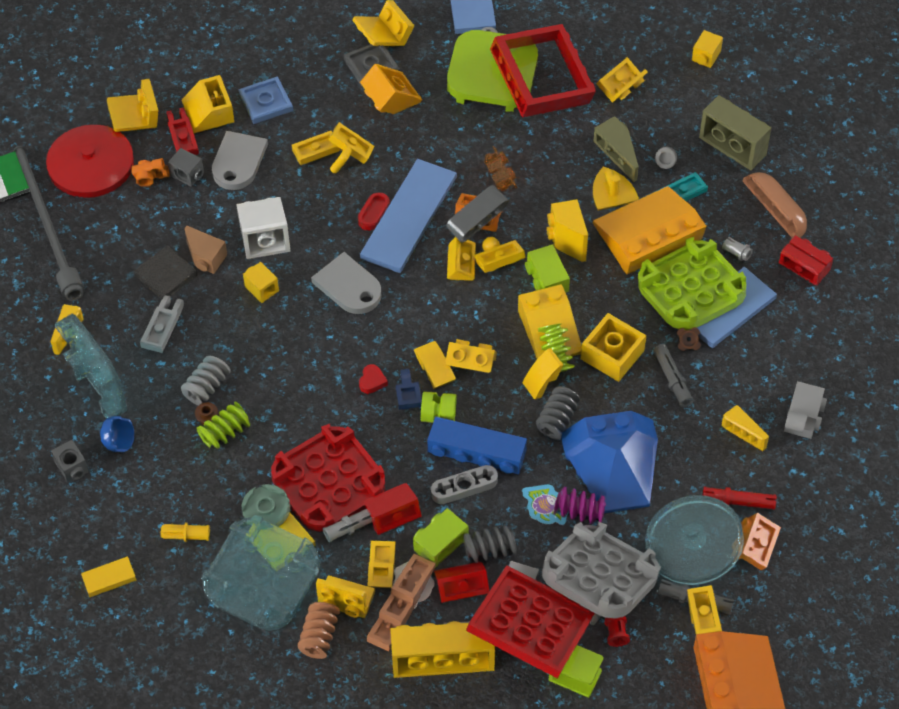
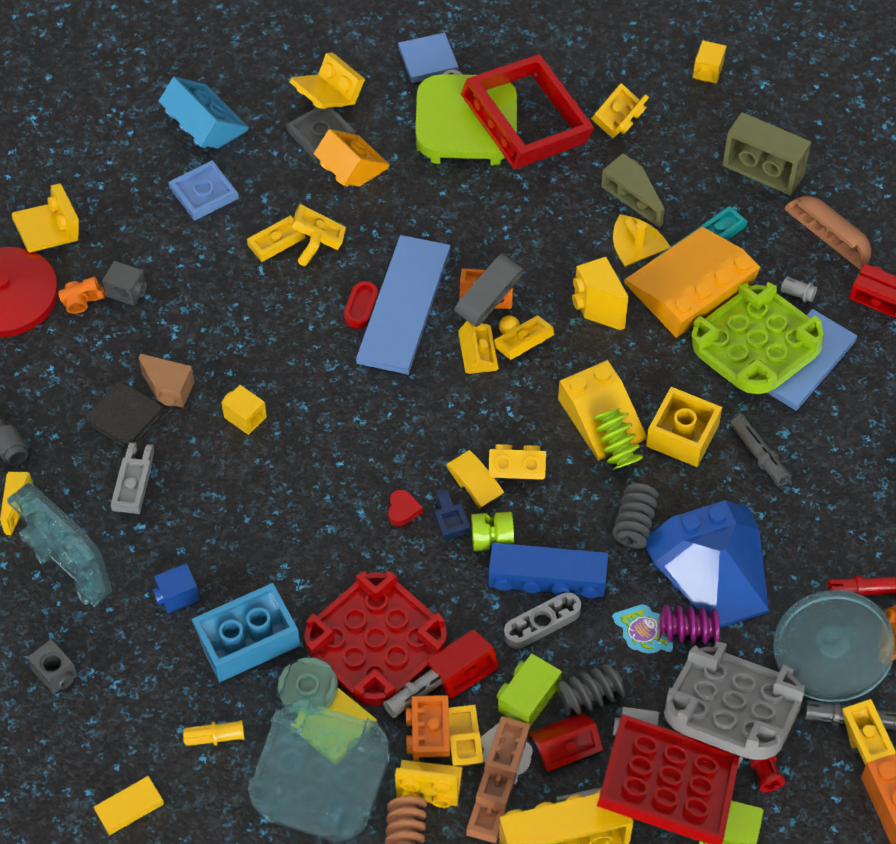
camera: 10 degrees left, 0 degrees up
blue hair [100,416,134,452] -> none
red hinge [166,107,199,155] -> none
light grey piece [181,356,231,406] -> none
yellow slope [182,75,234,133] -> none
reddish brown plate [195,402,219,425] -> none
lime piece [197,402,250,449] -> none
light grey tile [212,131,268,190] -> none
white slope [236,197,290,259] -> none
light grey tile [311,252,381,314] -> none
clear orange hinge [484,146,518,191] -> none
yellow slope [522,348,563,400] -> none
lime brick [525,244,570,293] -> none
light grey tile [655,146,677,169] -> none
reddish brown plate [677,327,701,351] -> none
yellow slope [722,405,769,451] -> none
none -> blue brick [152,563,200,613]
none -> dark azure slope [159,77,249,148]
none -> dark azure slope [192,583,300,683]
none -> orange bracket [406,695,450,762]

